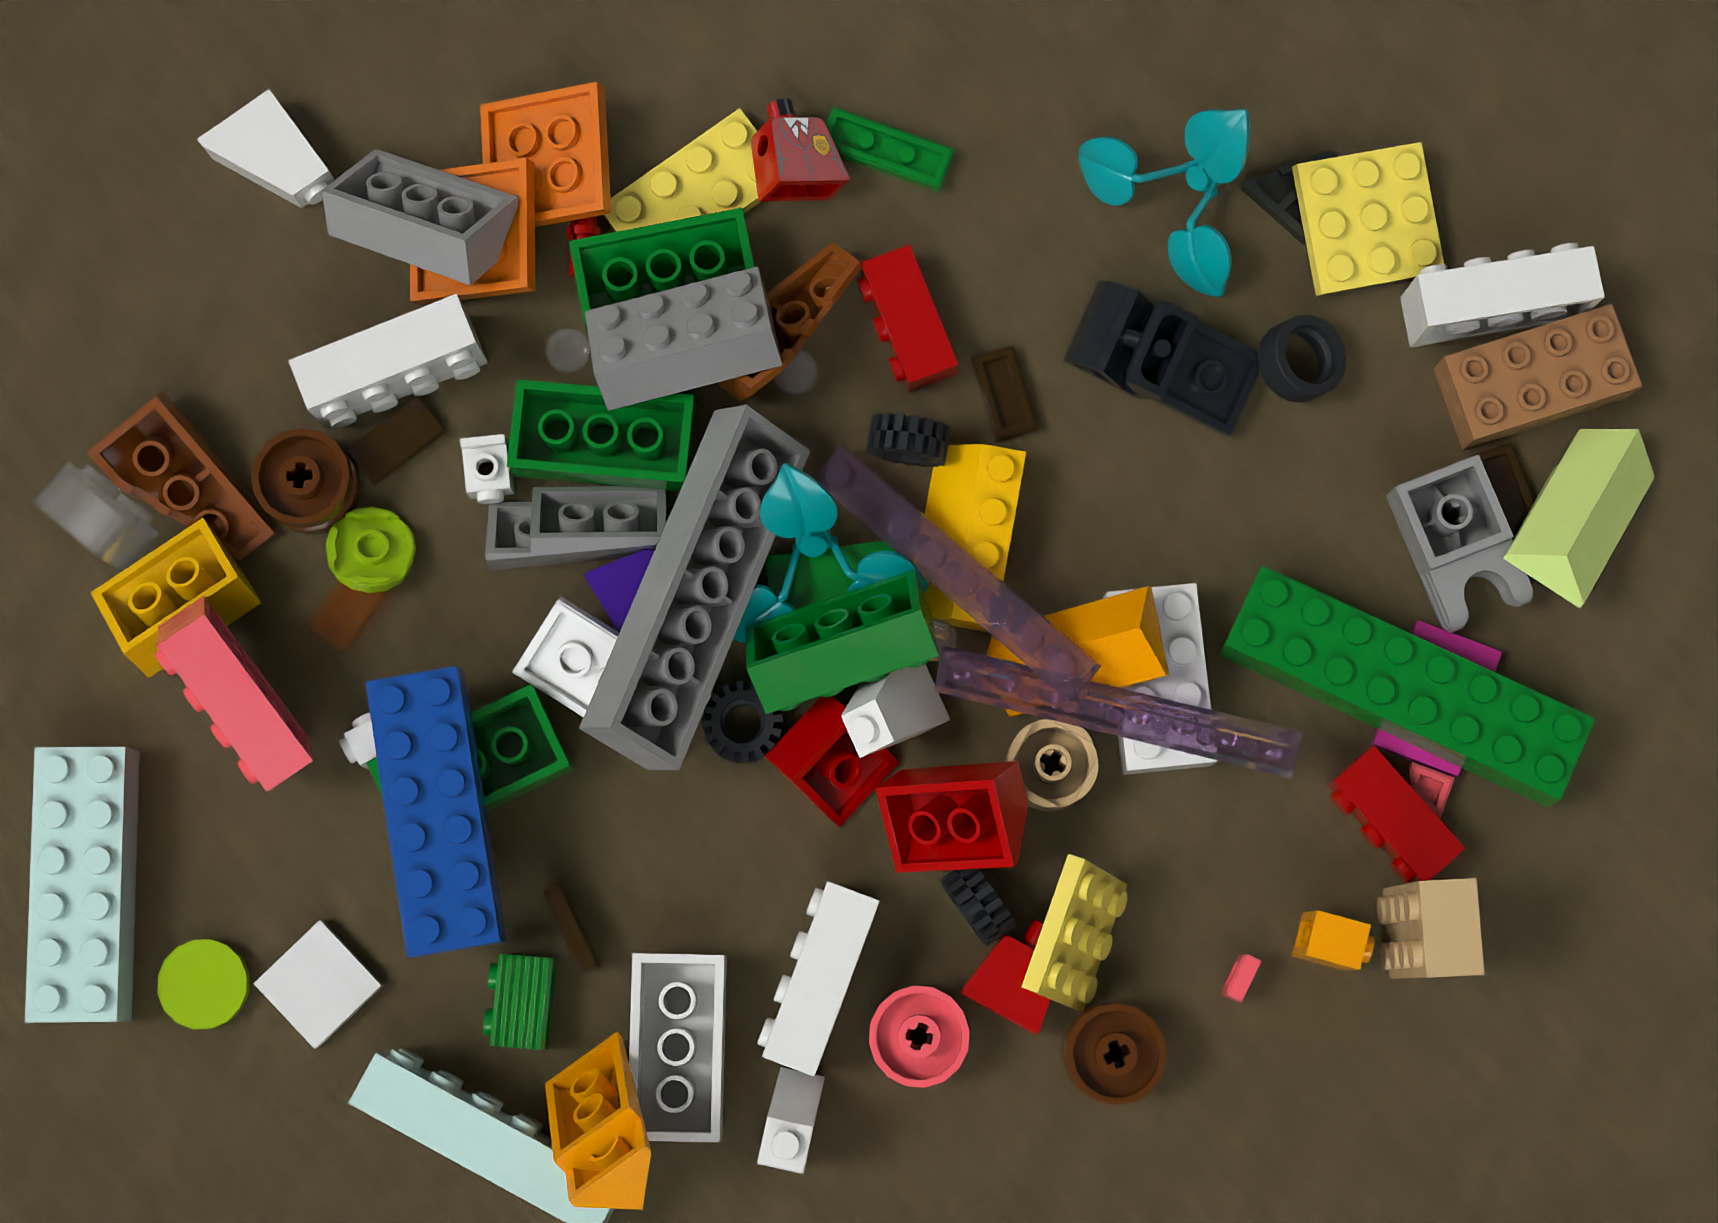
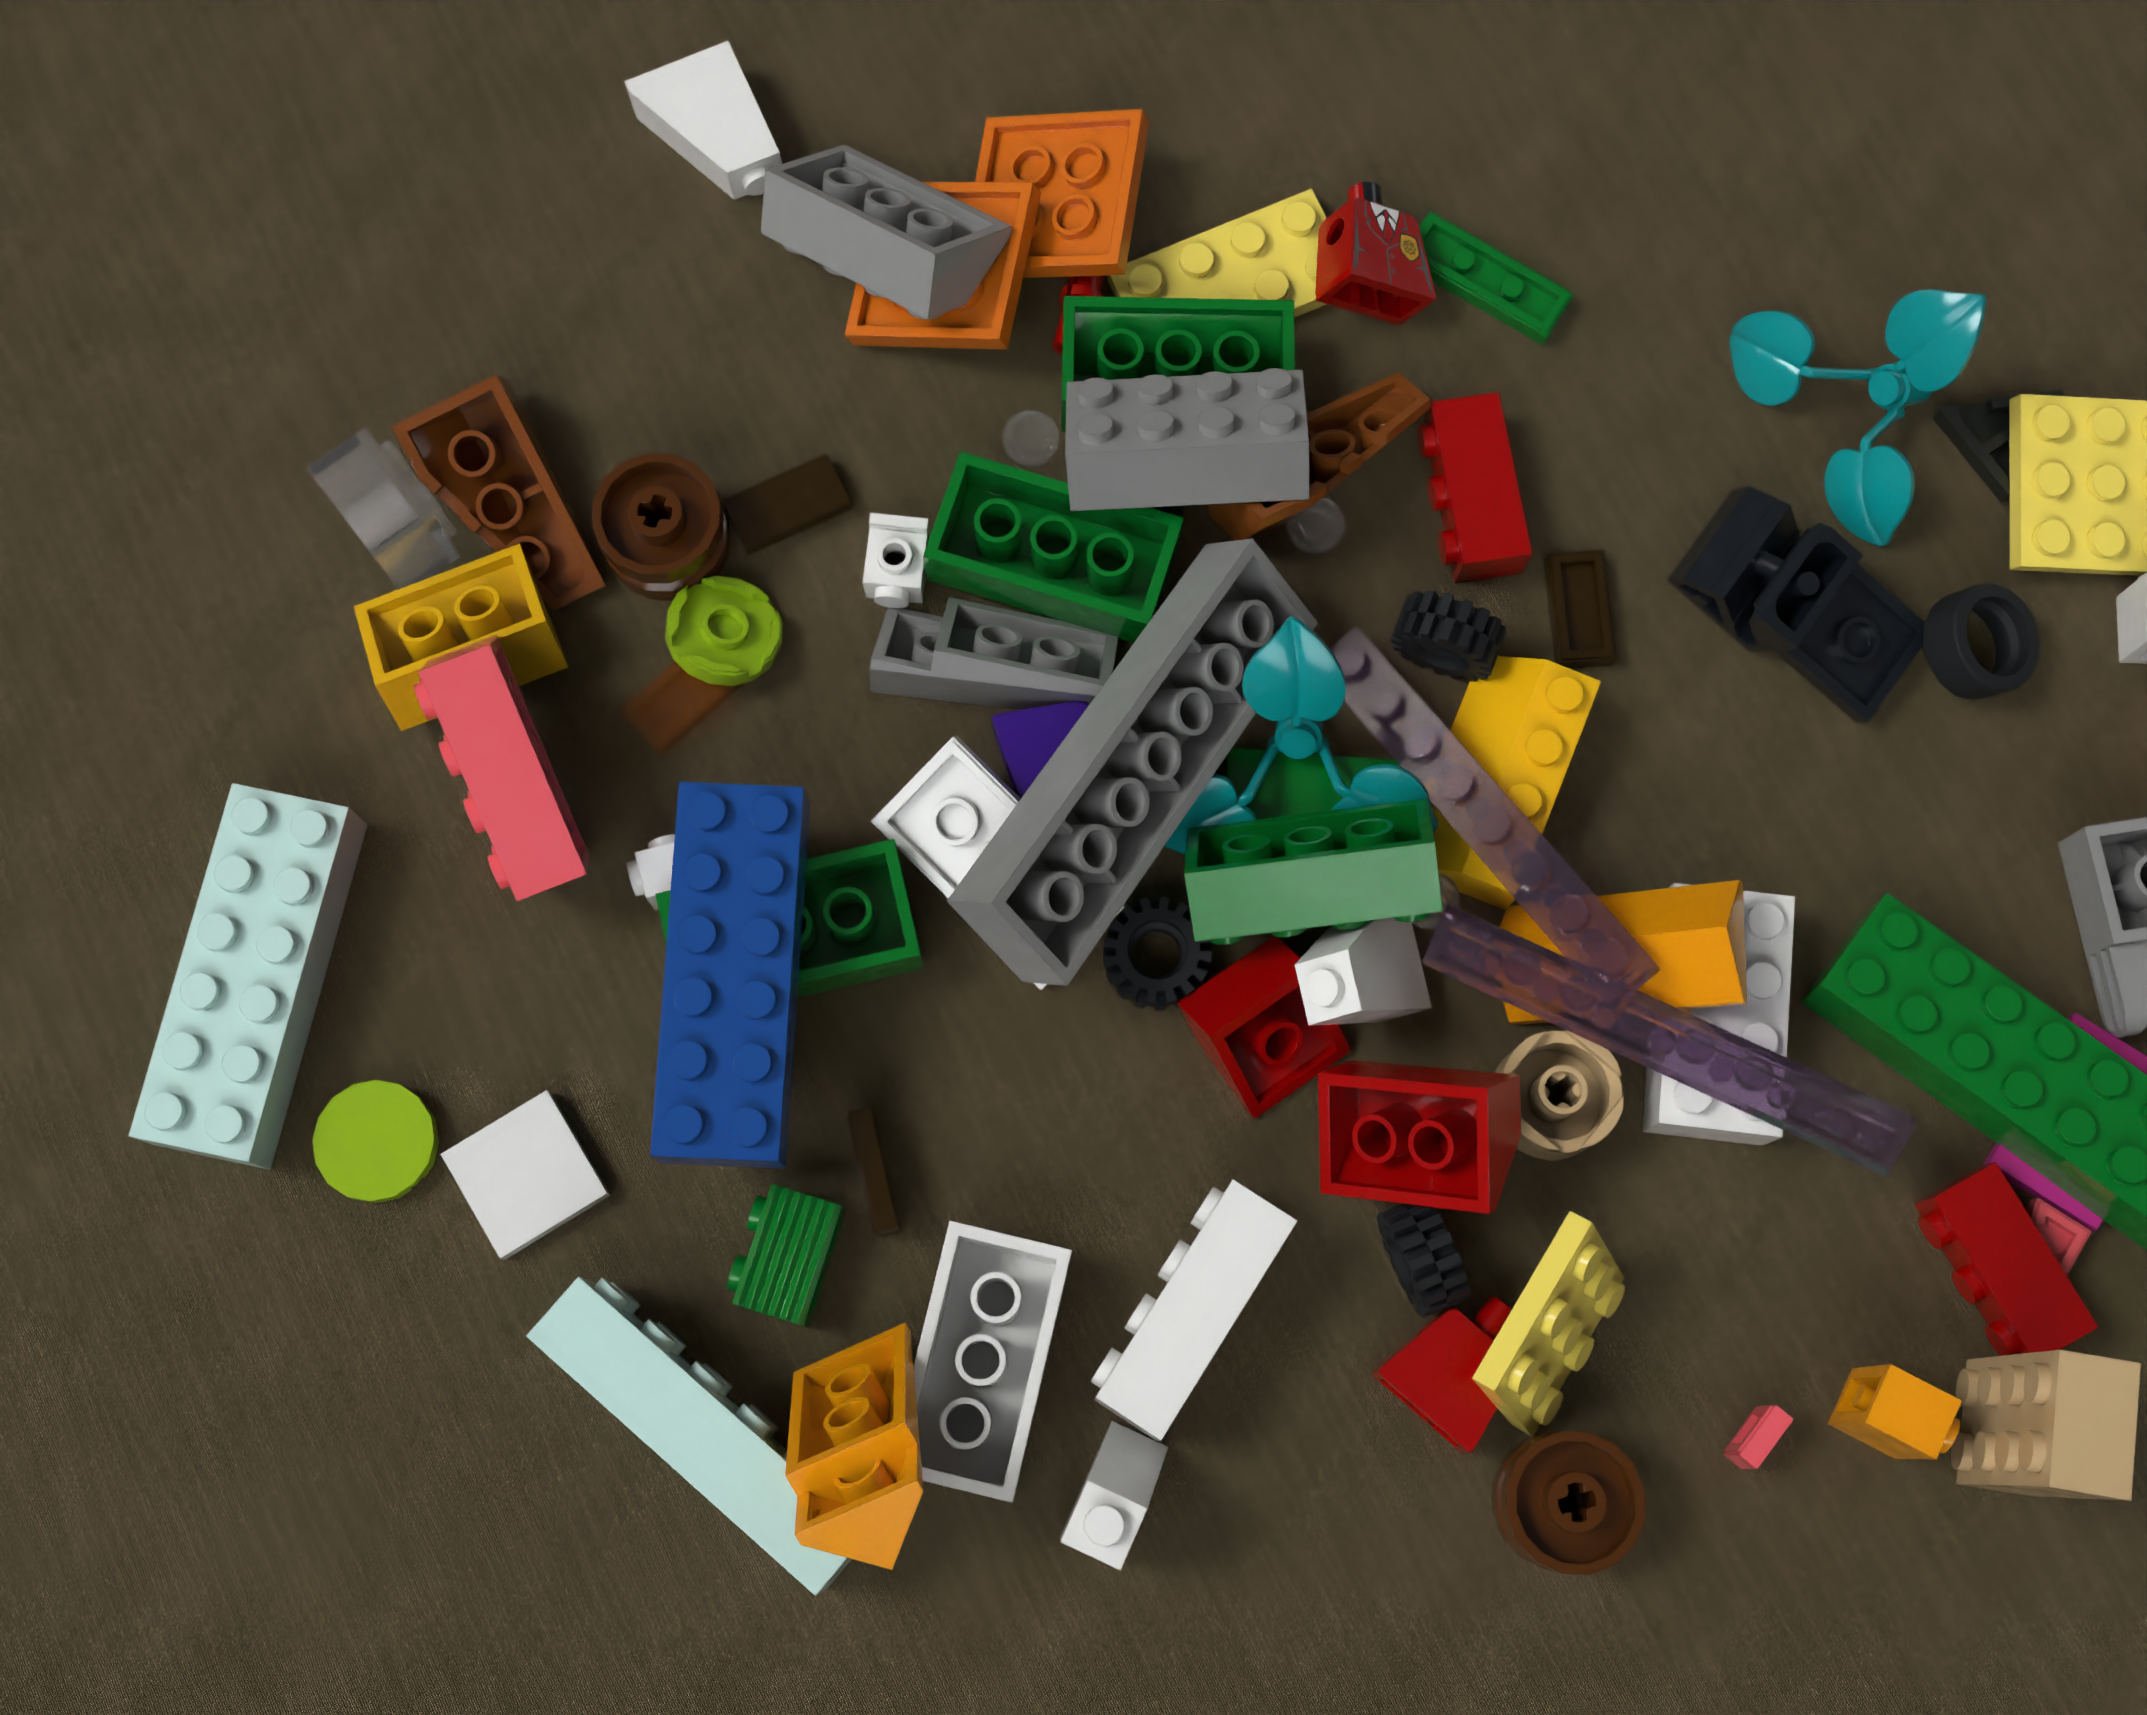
camera: 10 degrees right, 5 degrees down
white brick [288,294,488,429] -> none
coral wheel [869,986,970,1088] -> none

